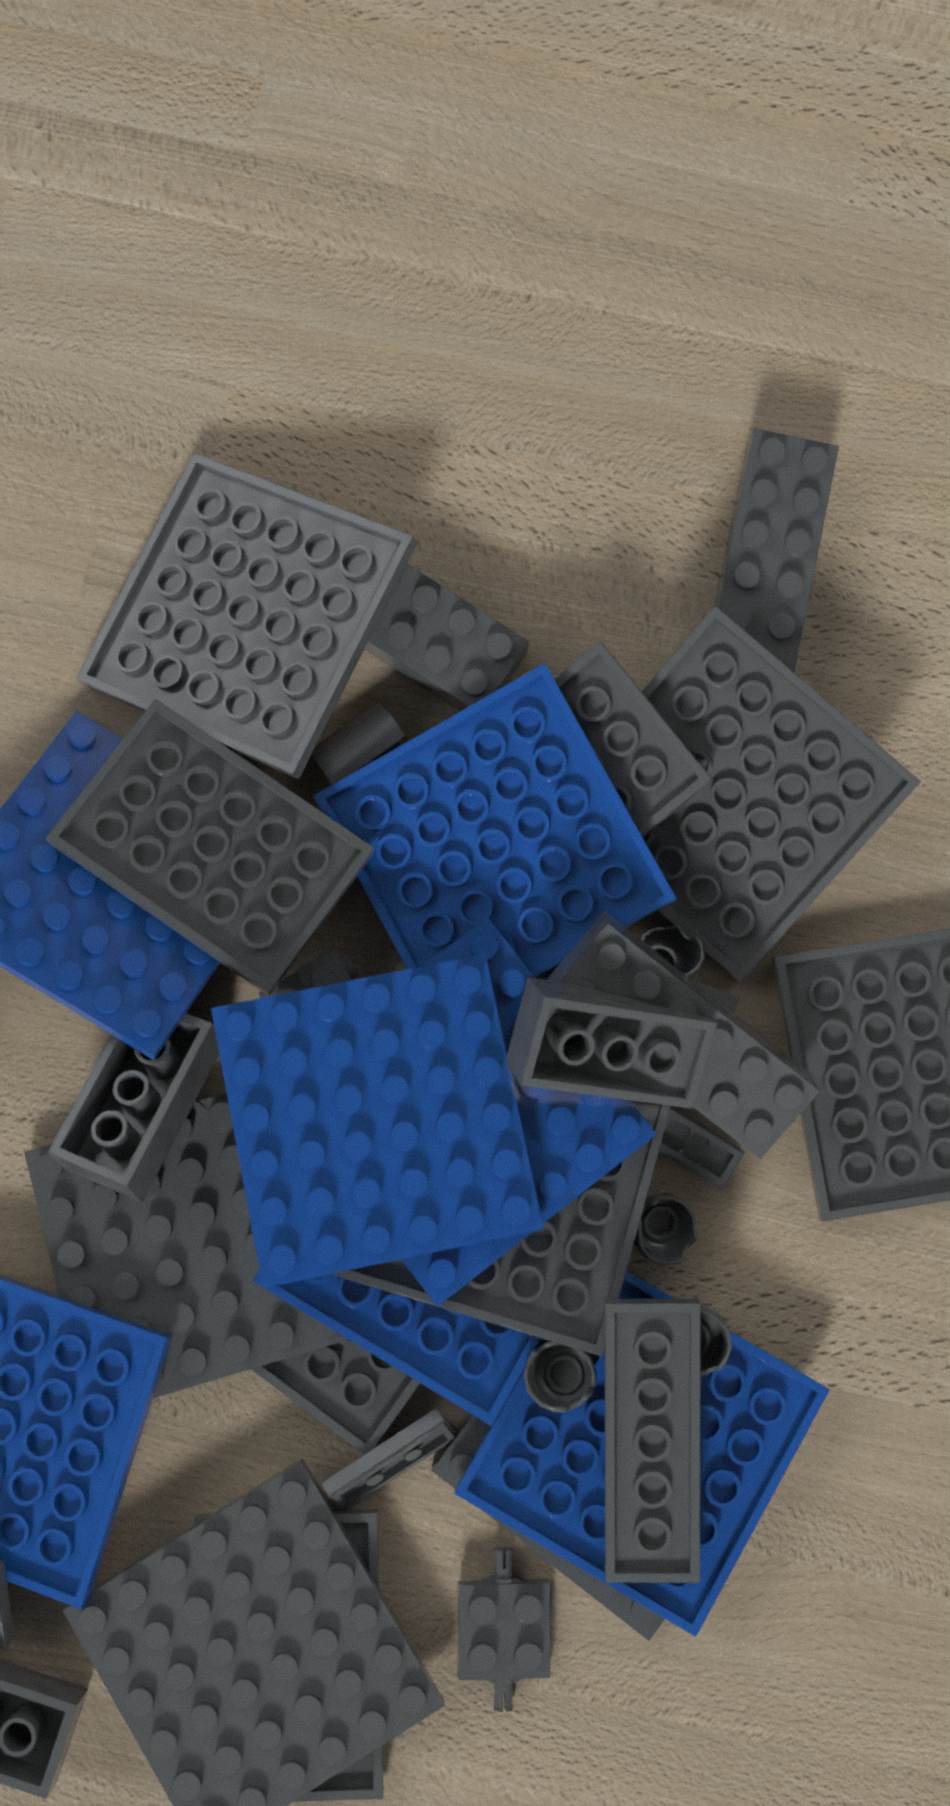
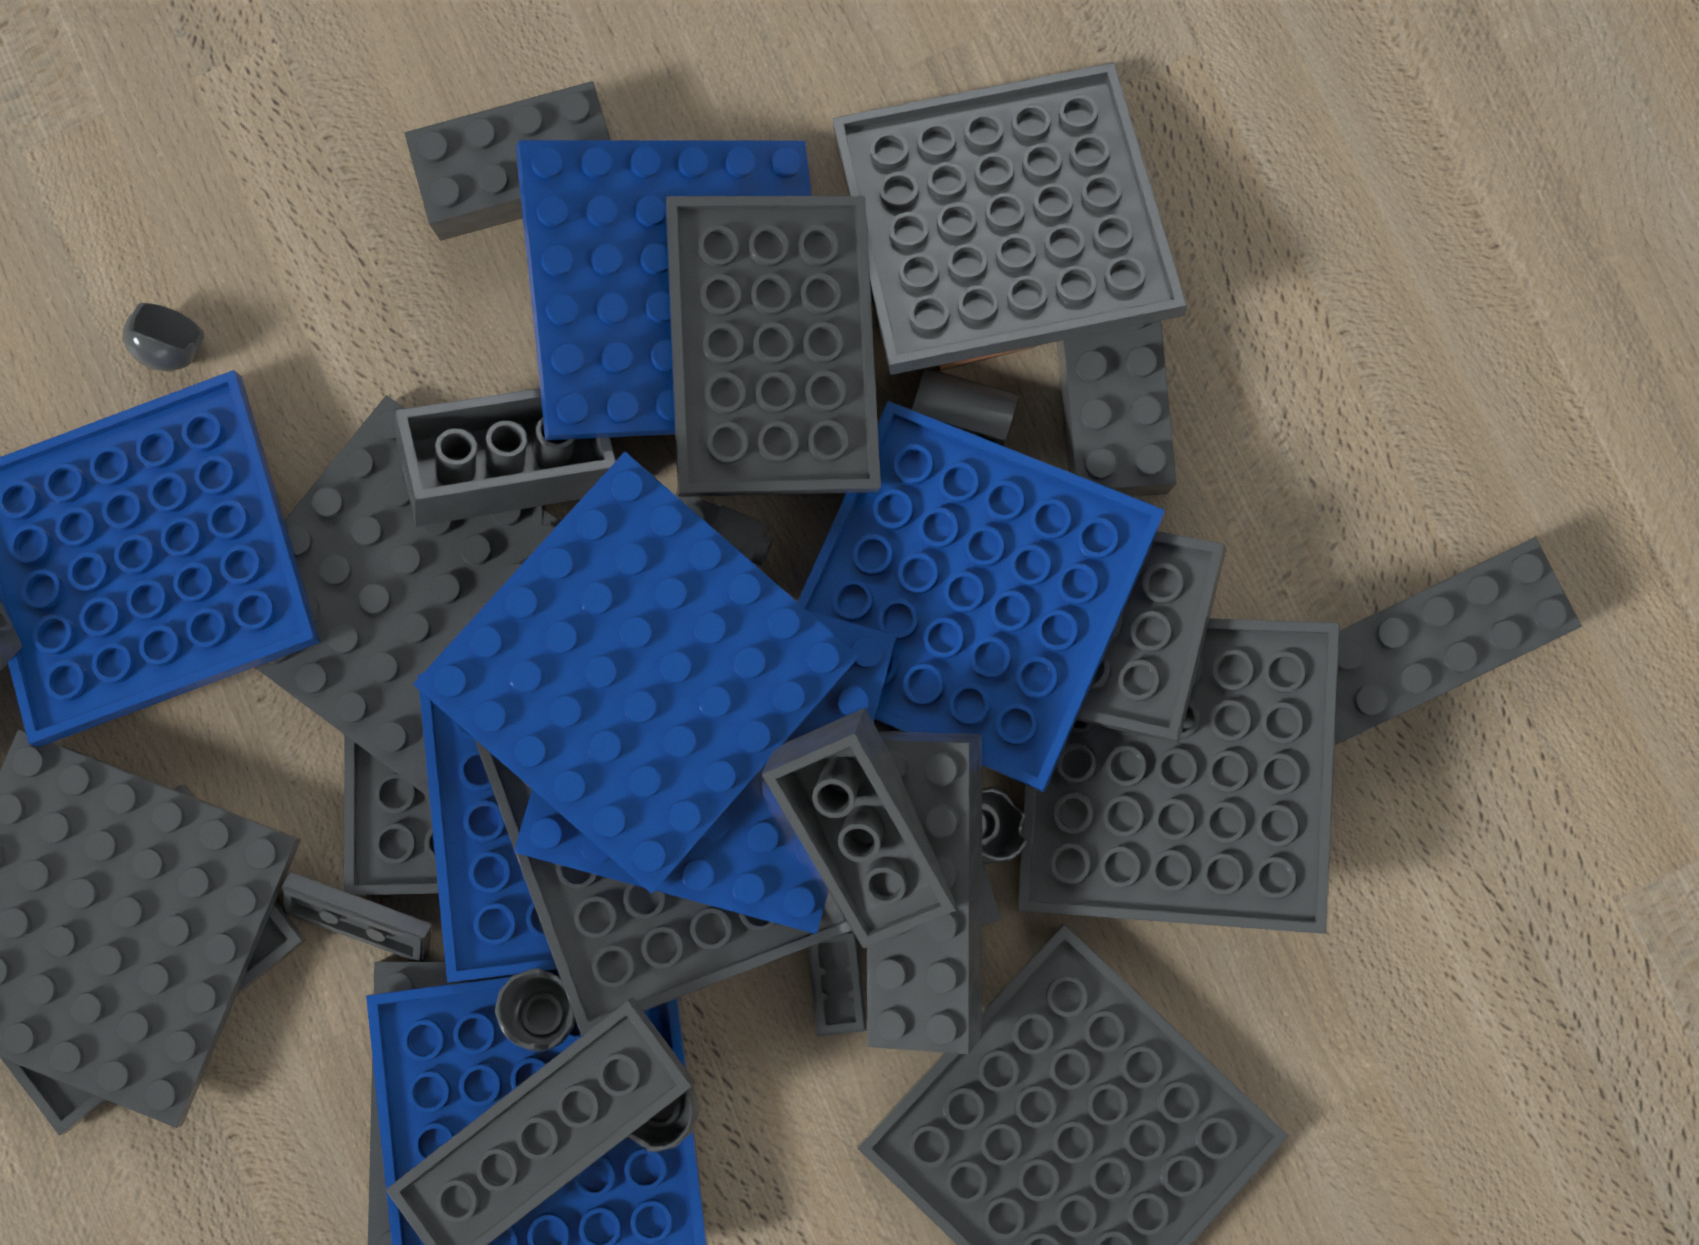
camera: 55 degrees right, 0 degrees up
dark grey plate [457,1547,550,1712] -> none
dark grey hair [634,1193,697,1266] -> none

